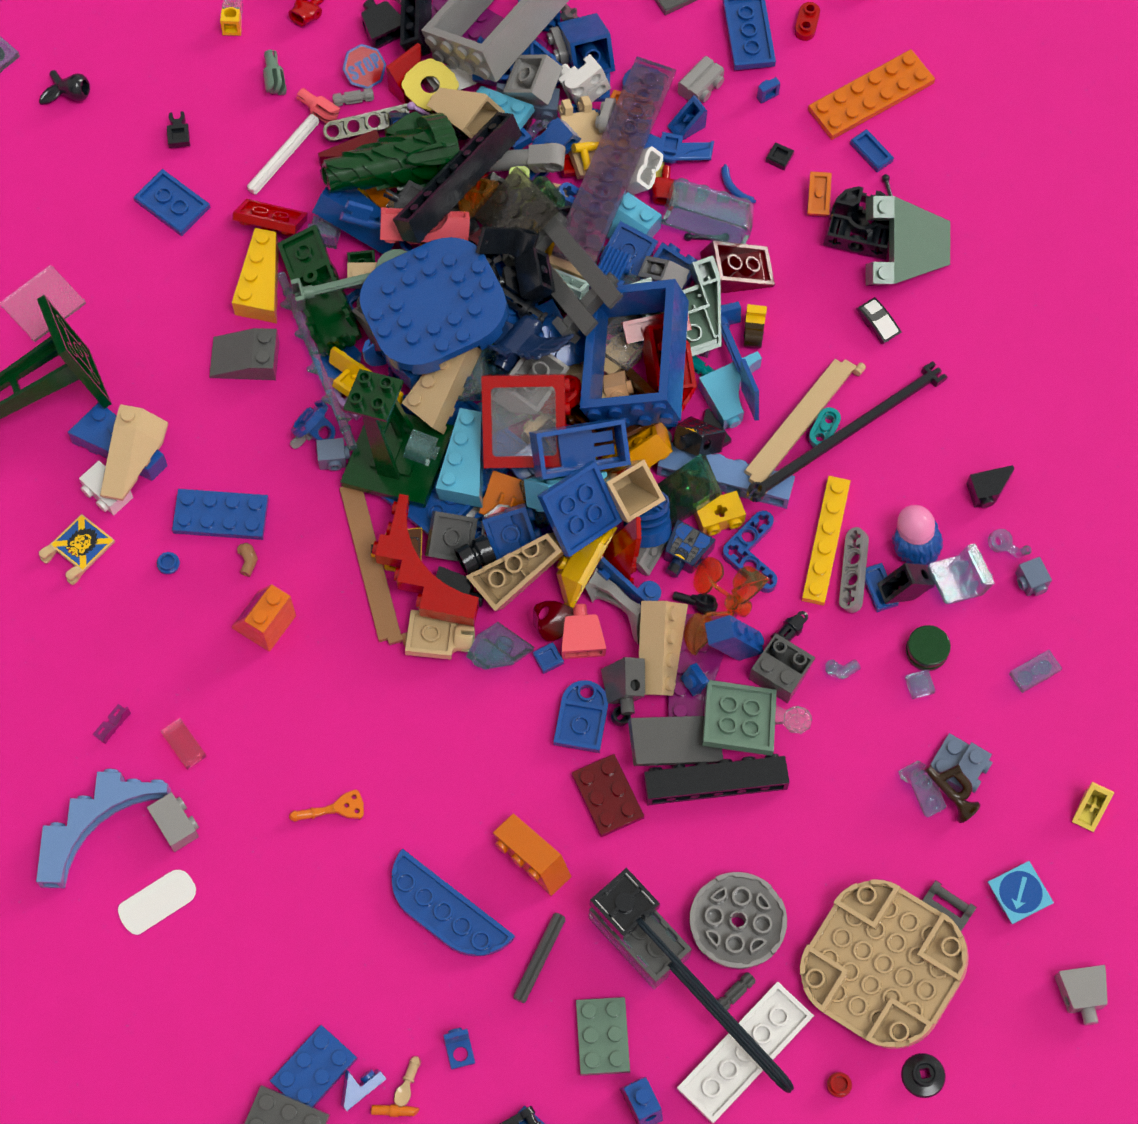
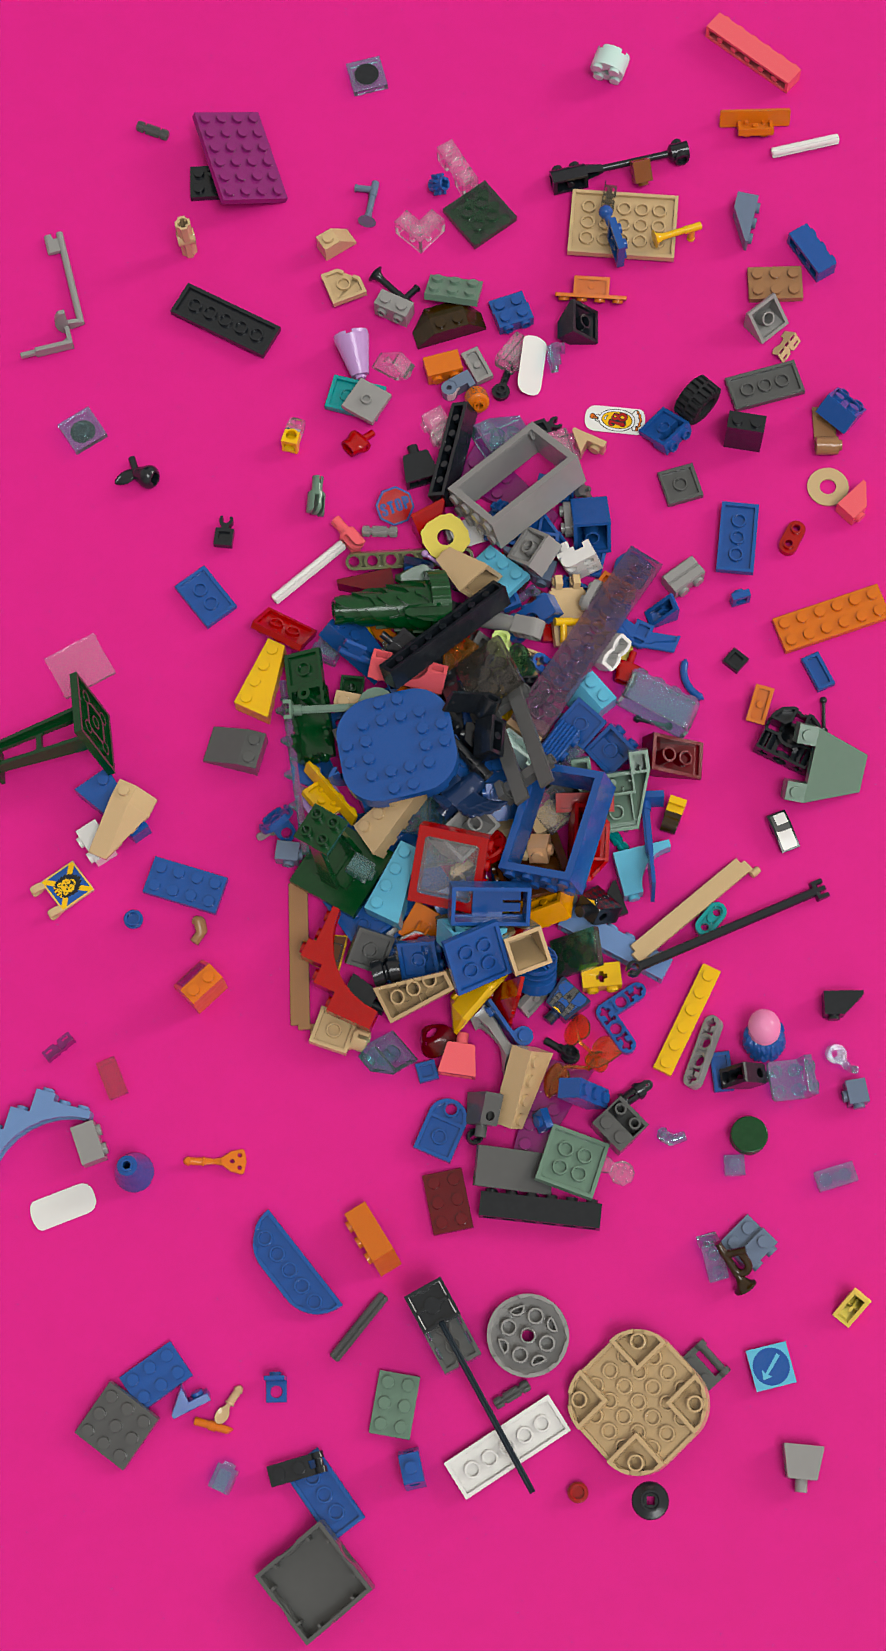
camera: 20 degrees right, 5 degrees up
light grey brick [638,256,689,289] -> none
none -> blue cone [114,1152,155,1193]

